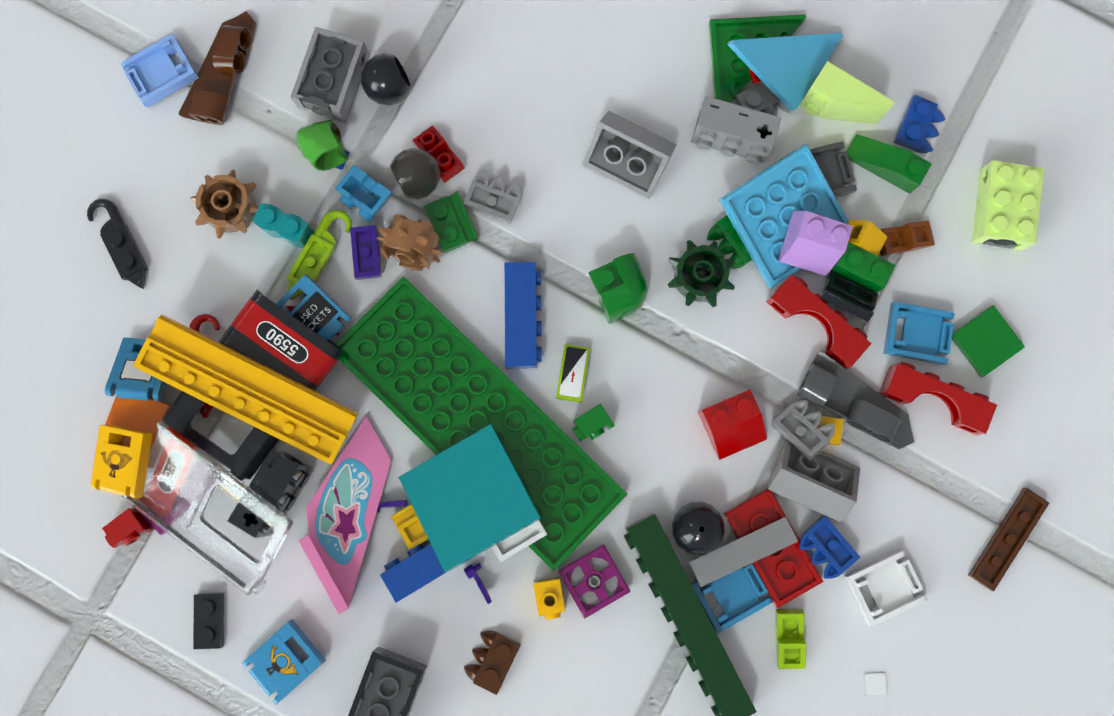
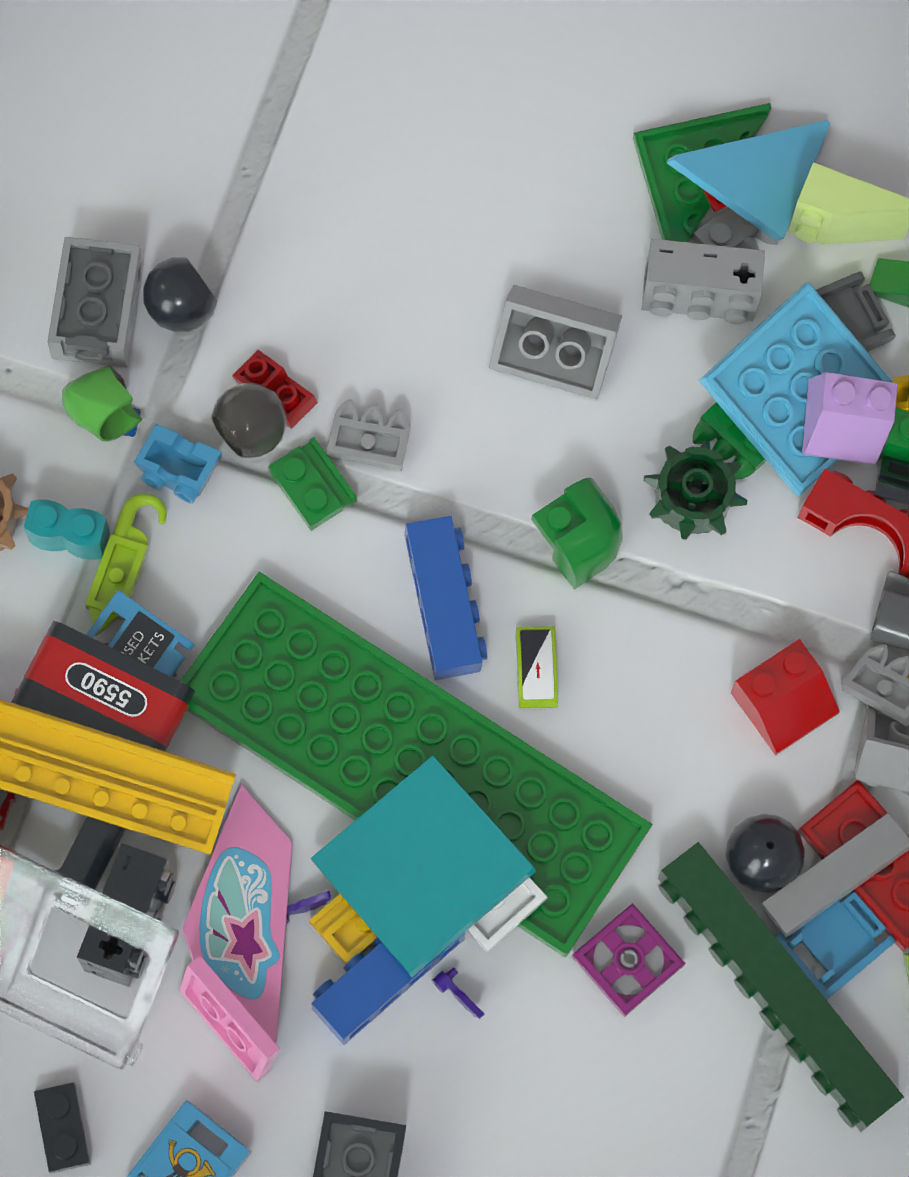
camera: 15 degrees left, 10 degrees down
dark purple plate [350,225,382,280] -> none
medium nougat brick [377,214,443,271] -> none
reddish brown plate [464,630,521,695] -> none
yellow brick [533,577,565,620] -> none
green brick [572,403,615,441] -> none

